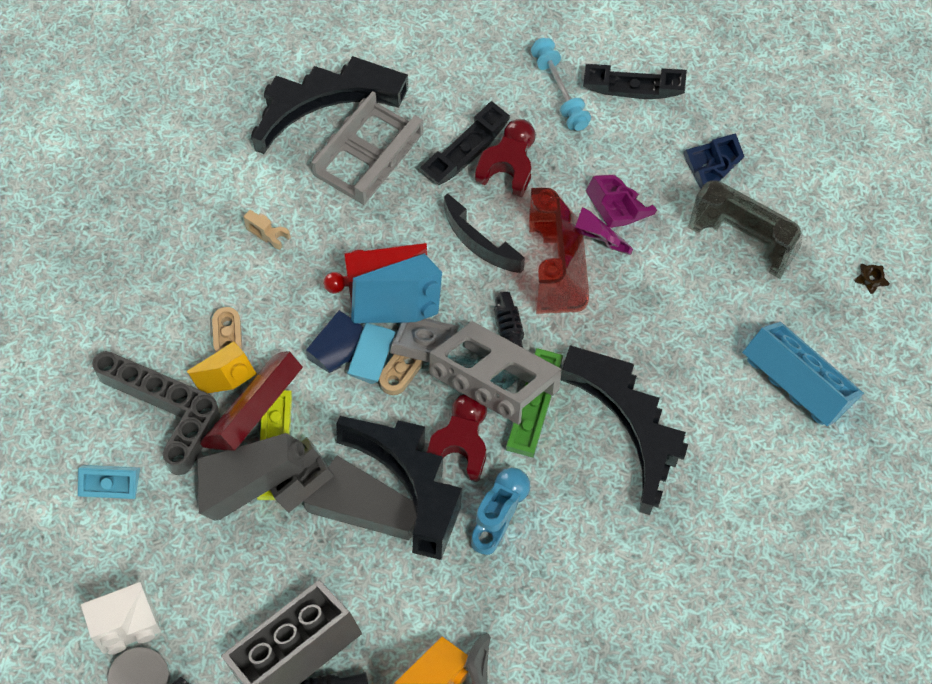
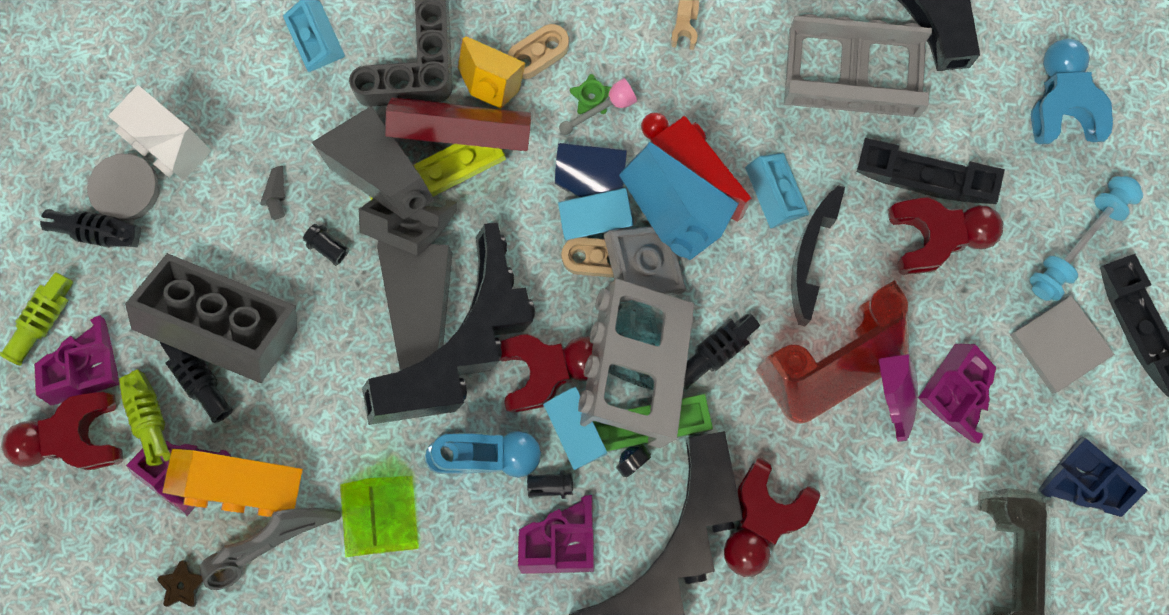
camera: 65 degrees right, 15 degrees up
none -> dark grey bar [260,165,285,220]
none -> black pin [303,224,350,266]
none -> clear neon green slope [340,476,419,558]
none -> magenta slope [518,495,594,574]
none -> black pin [527,470,573,499]
none -> medium azure slope [543,386,607,470]
none -> hinge [559,78,637,135]
none -> bright green plate [570,74,611,115]
none -> black tile [615,444,651,478]
none -> dark red piece [724,457,820,577]
none -> medium azure slope [745,153,809,228]
none -> light grey tile [1010,296,1115,394]
none -> dark azure piece [1031,38,1113,144]

